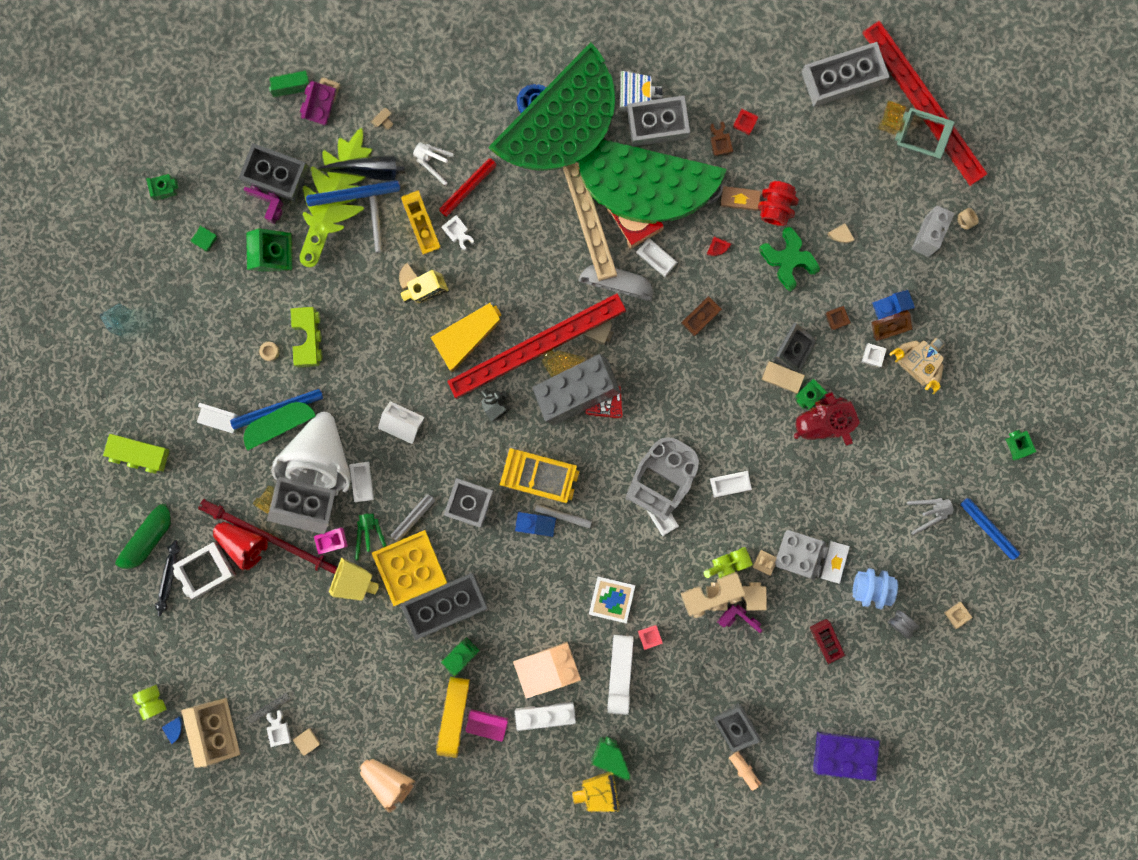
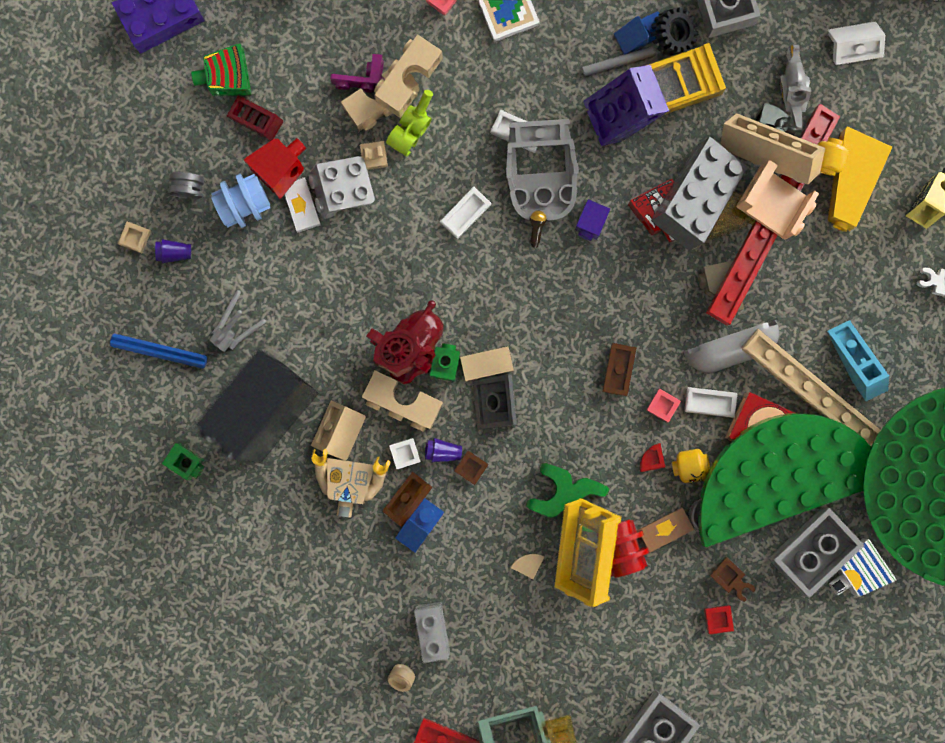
camera: 145 degrees right, 0 degrees up
none -> dark purple cone [155,239,191,264]
none -> green torso [191,43,252,96]
none -> black brick [195,348,319,462]
none -> red torso [244,138,307,199]
none -> tan panel [311,401,366,461]
none -> tan arch [362,371,443,432]
none -> dark purple cone [425,438,462,463]
none -> dark brown piece [530,211,547,248]
none -> yellow door [555,499,621,607]
none -> dark purple brick [575,199,610,241]
none -> dark purple piece [583,65,669,146]
none -> coral plate [646,388,681,423]
none -> black tyre [650,7,699,56]
none -> yellow head [672,449,710,483]
none -> tan brick [721,113,825,185]
none -> light nougat panel [736,160,819,240]
none -> light grey animal [780,45,811,130]
none -> yellow head [817,137,849,176]
none -> medium azure slope [828,320,889,401]

